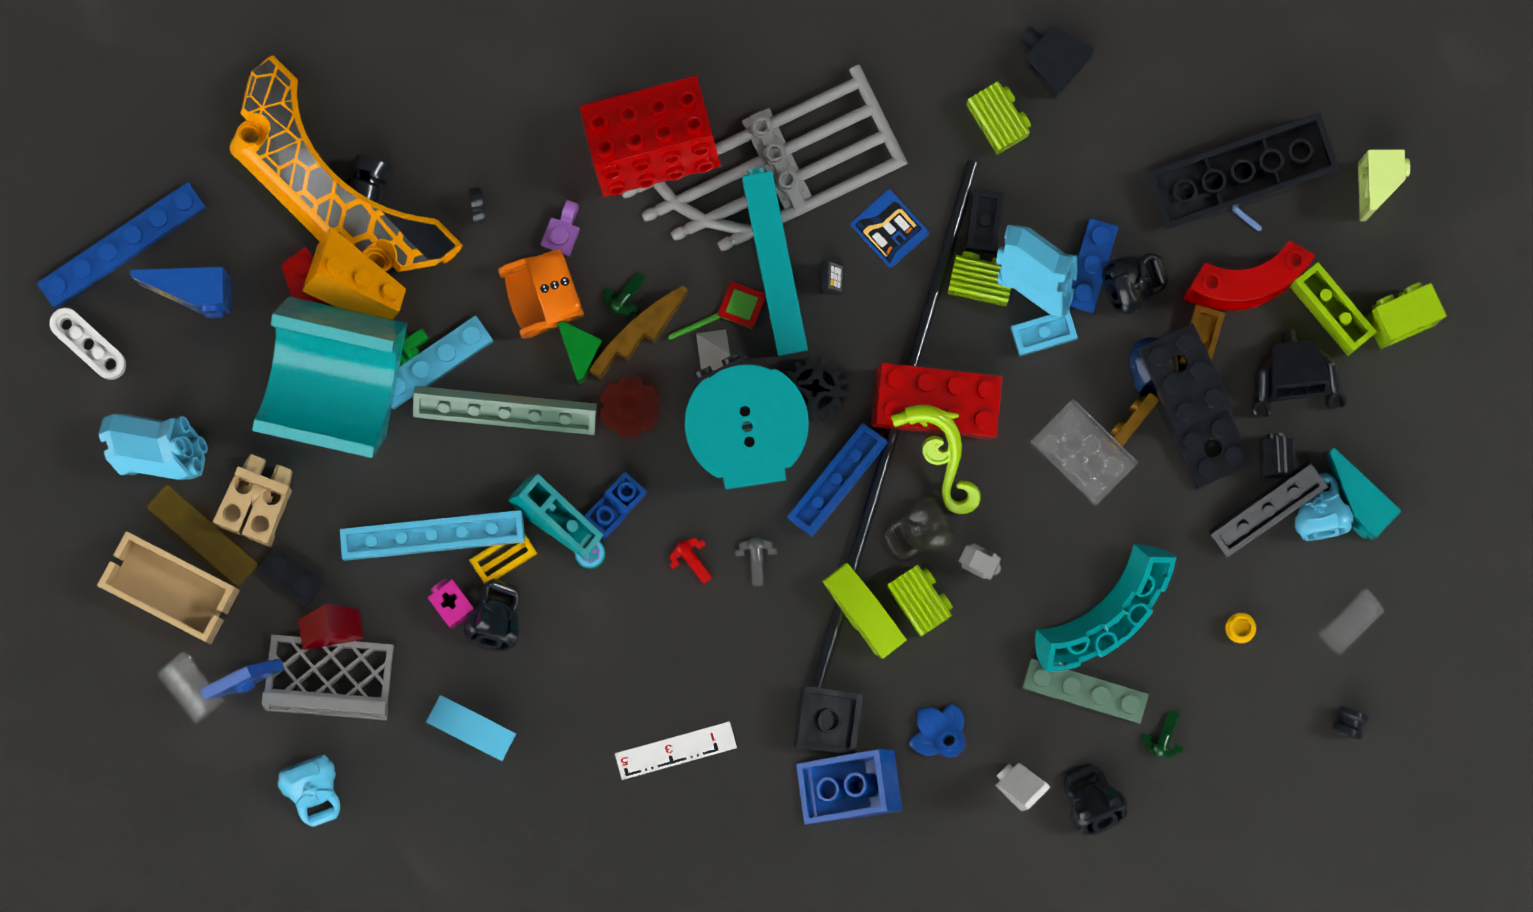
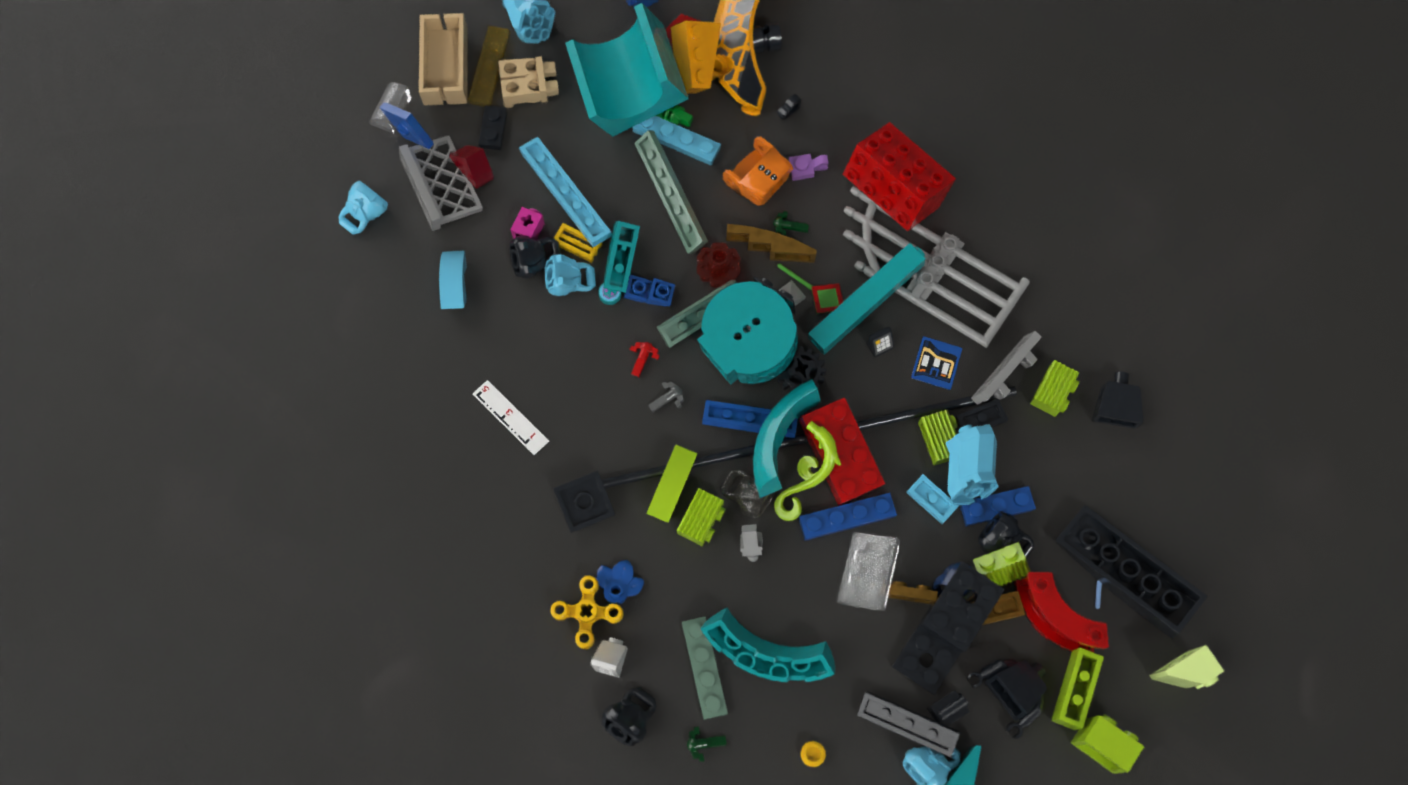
camera: 60 degrees right, 10 degrees down
green slope [558,322,603,385] -> none
blue slope [796,749,903,825] -> none
none -> medium azure piece [544,254,596,296]
none -> yellow gear [550,575,624,649]
none -> sand green plate [657,279,736,348]
none -> teal brick [753,379,822,498]
none -> blue plate [798,493,897,541]
none -> light grey hinge [971,331,1041,405]
none -> lime brick [972,542,1031,586]

